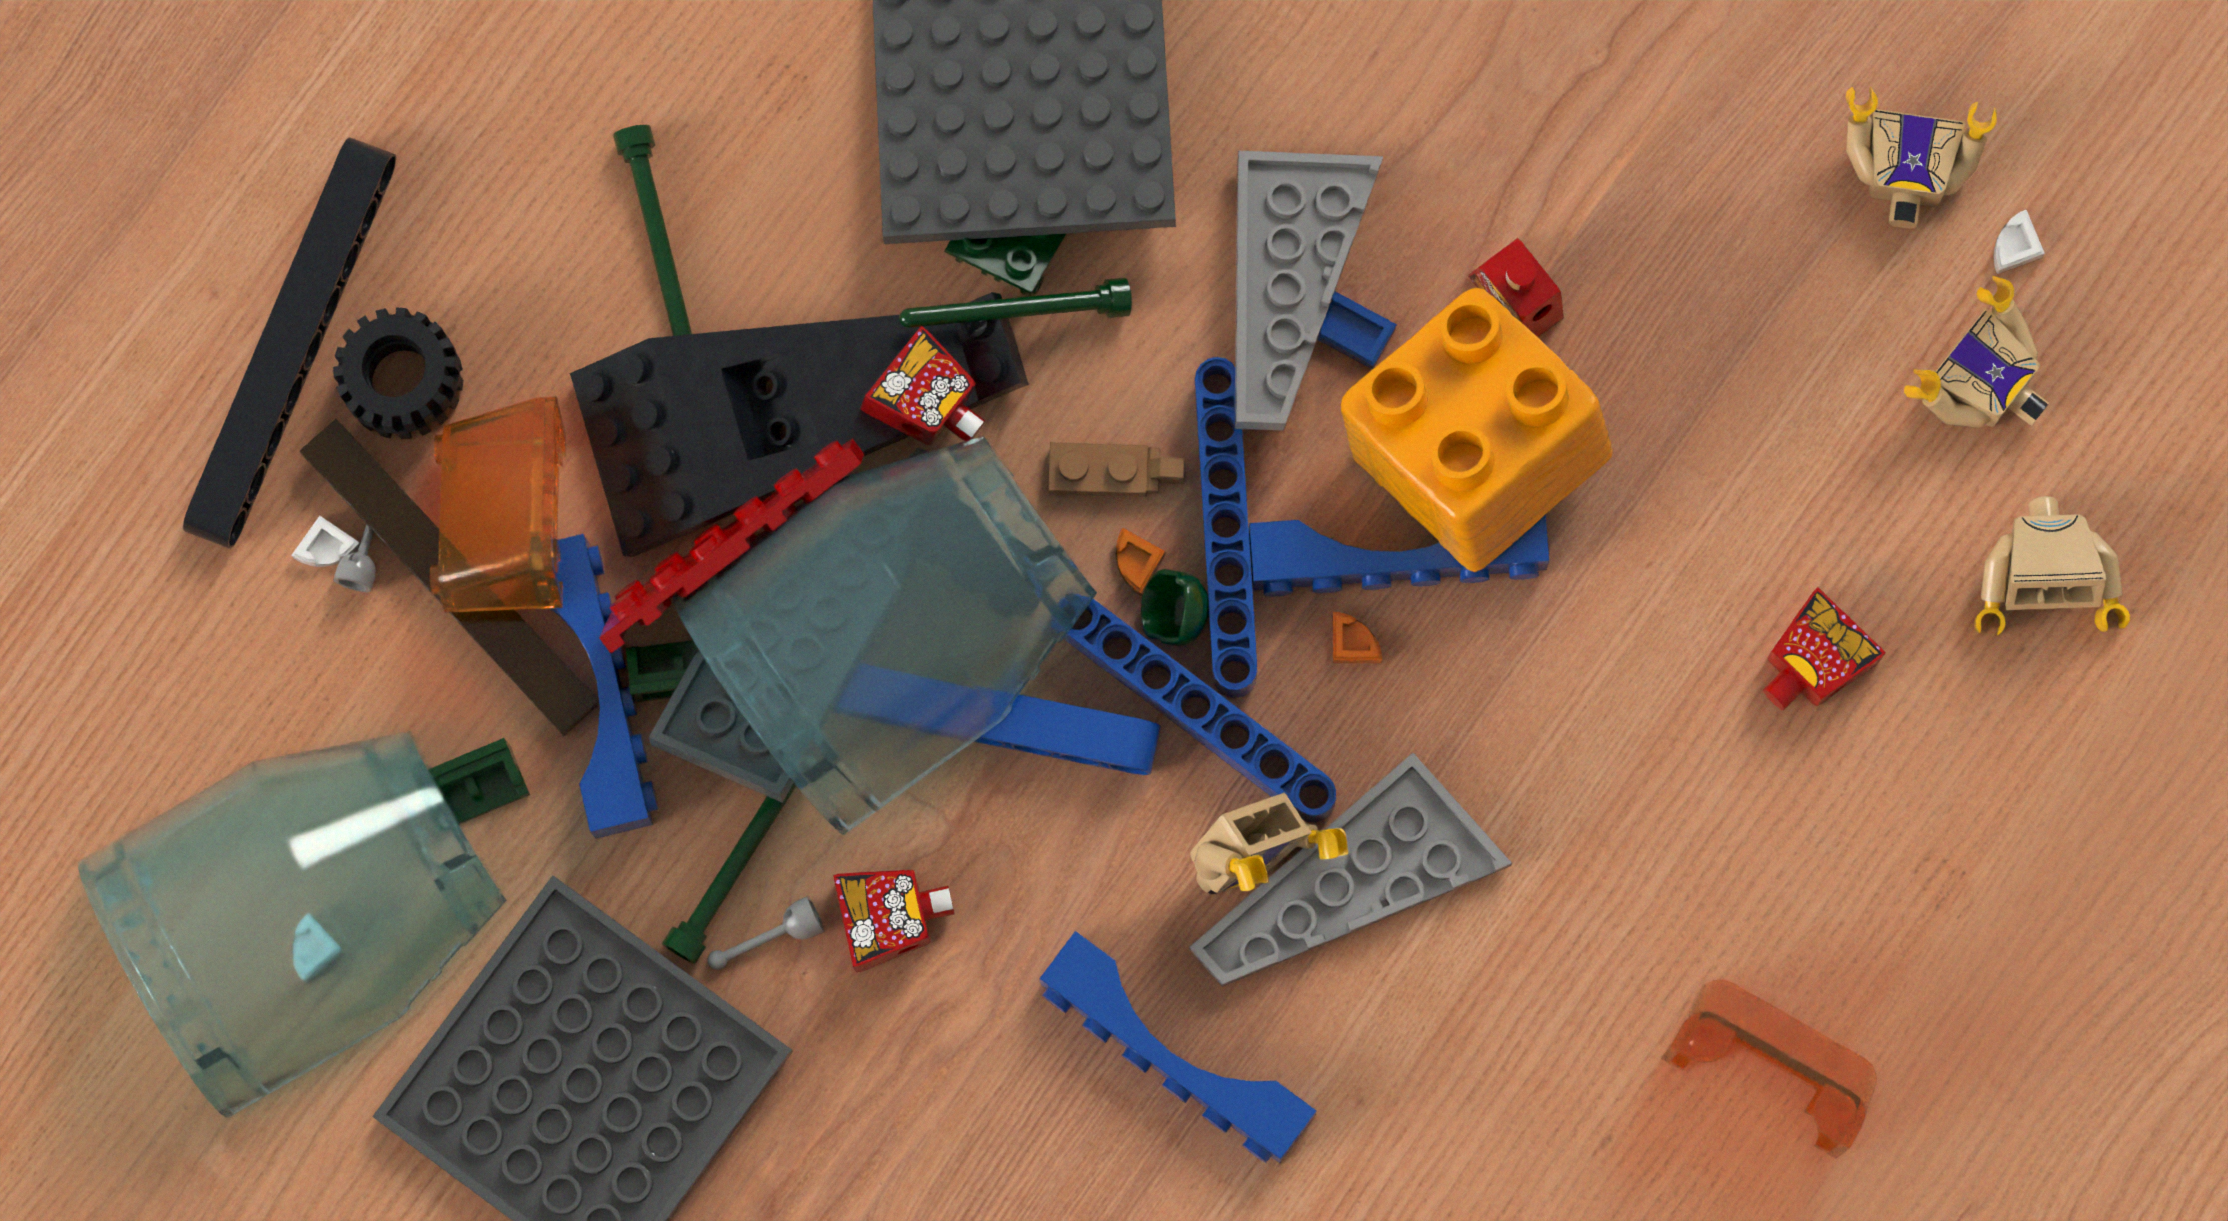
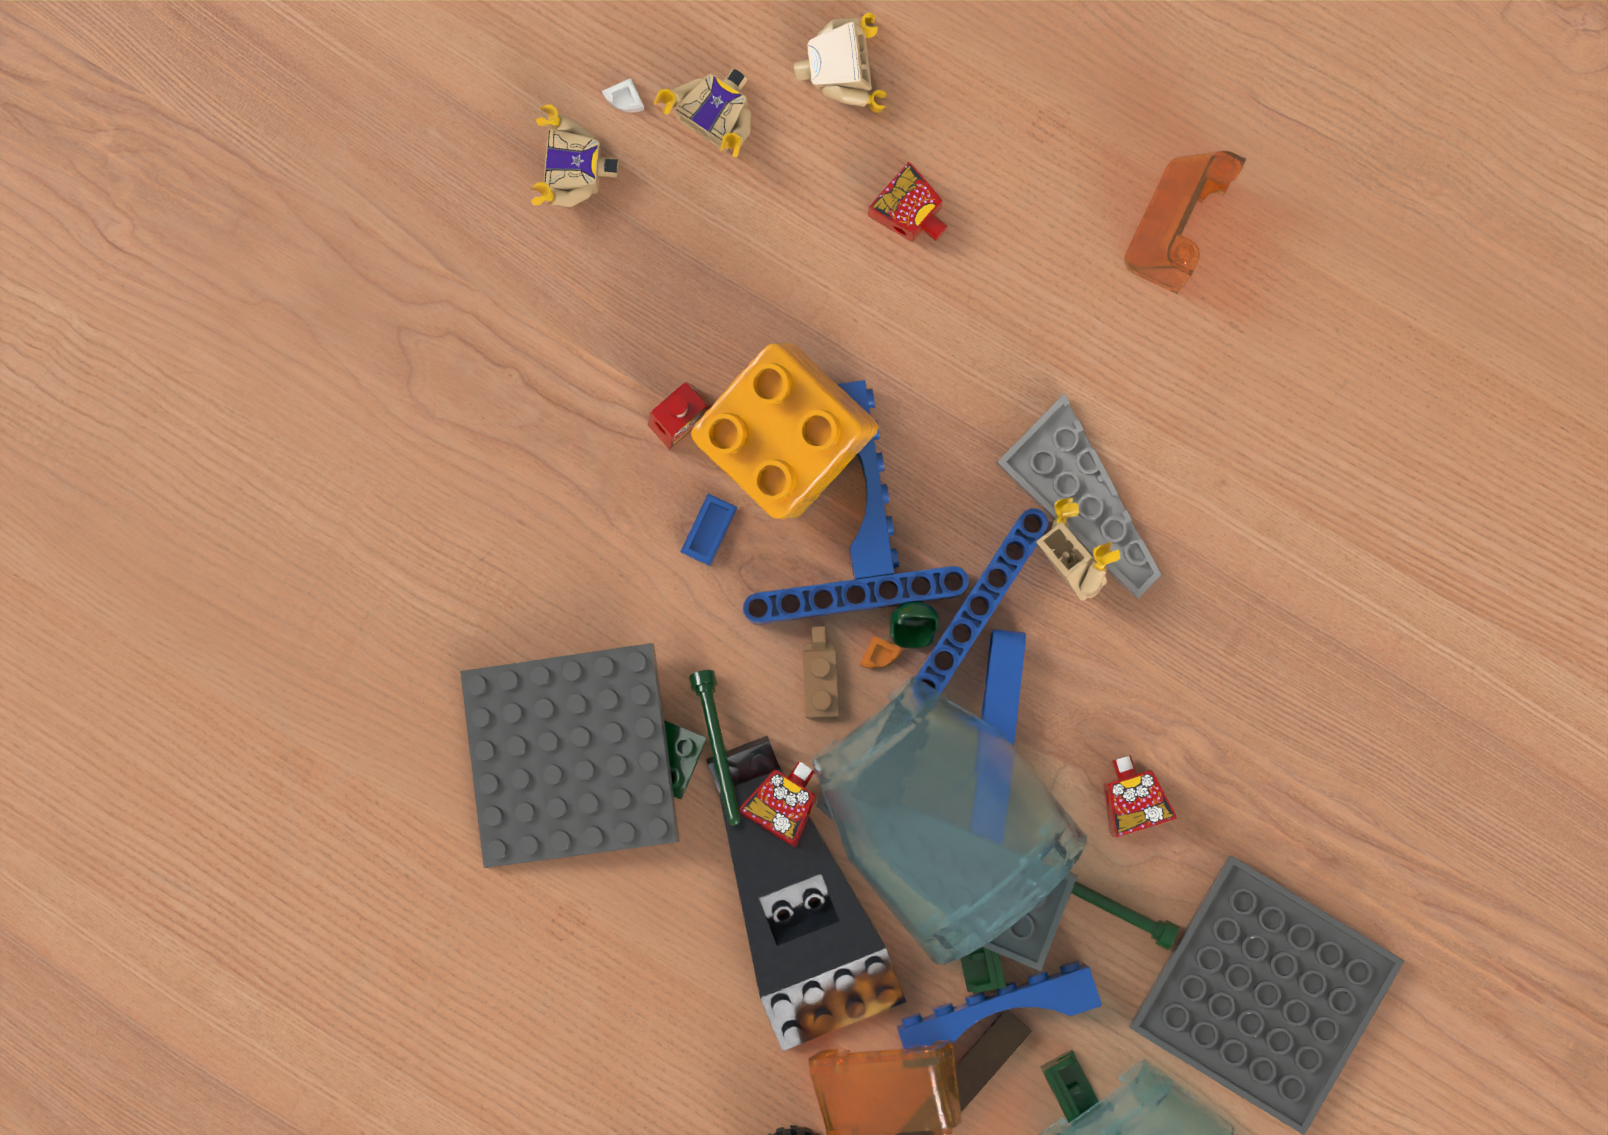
camera: 100 degrees left, 5 degrees up
red wing [599,438,864,653] -> none
dark green piece [613,125,692,336] -> none
light grey hinge [707,896,825,970] -> none
blue arch [1039,931,1316,1163] -> none
light grey wing [1235,151,1383,431] -> none
orange tile [1332,612,1382,663] -> none

